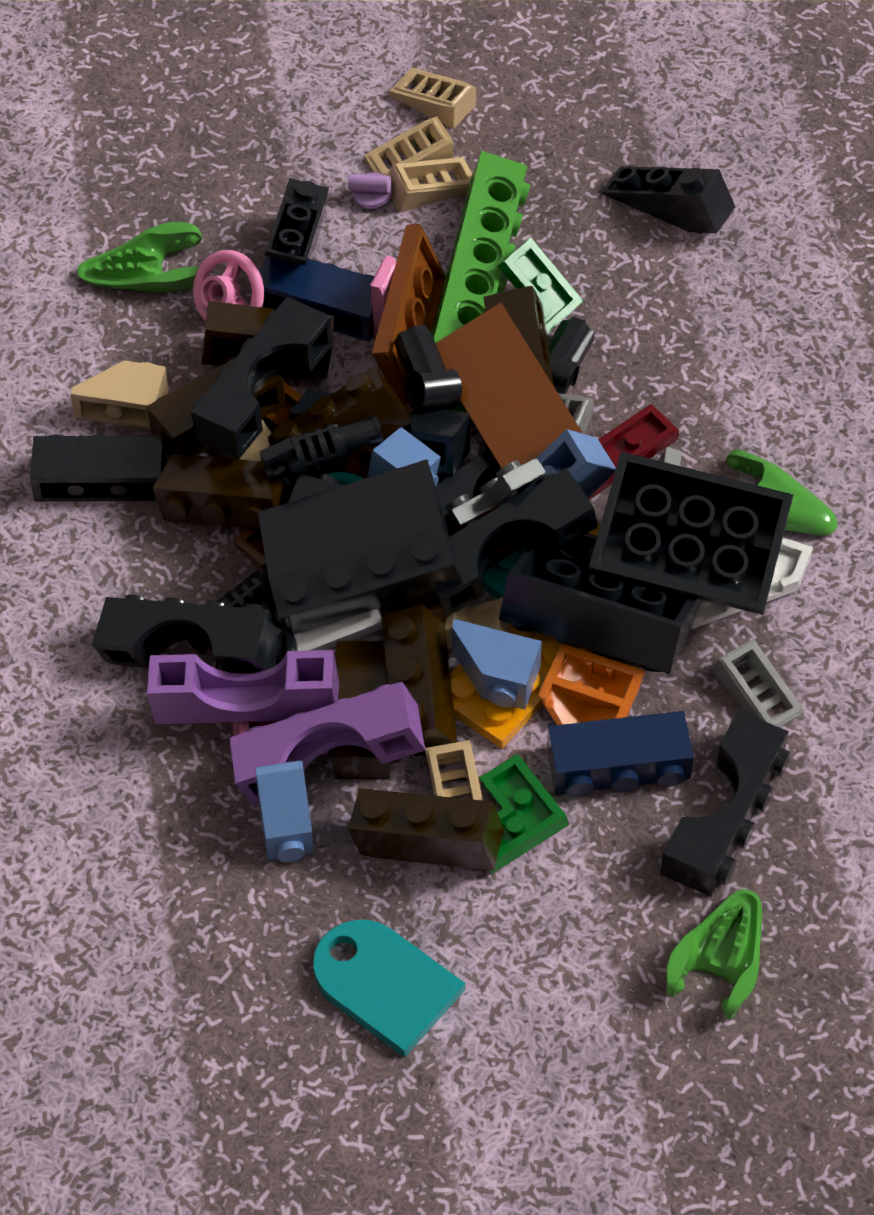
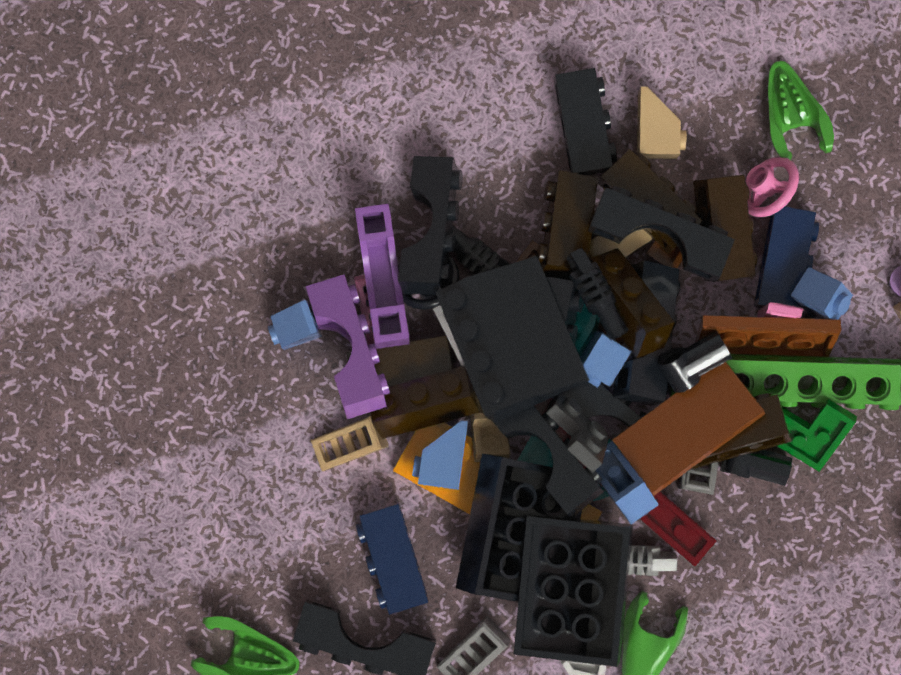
camera: 85 degrees right, 30 degrees up
black slope [265,178,329,266] -> none
teal tile [314,920,466,1058] -> none
dark brown brick [348,788,504,871] -> none
green plate [479,753,569,874] -> none
orange slope [538,643,646,725] -> none
none -> medium blue slope [791,267,853,320]

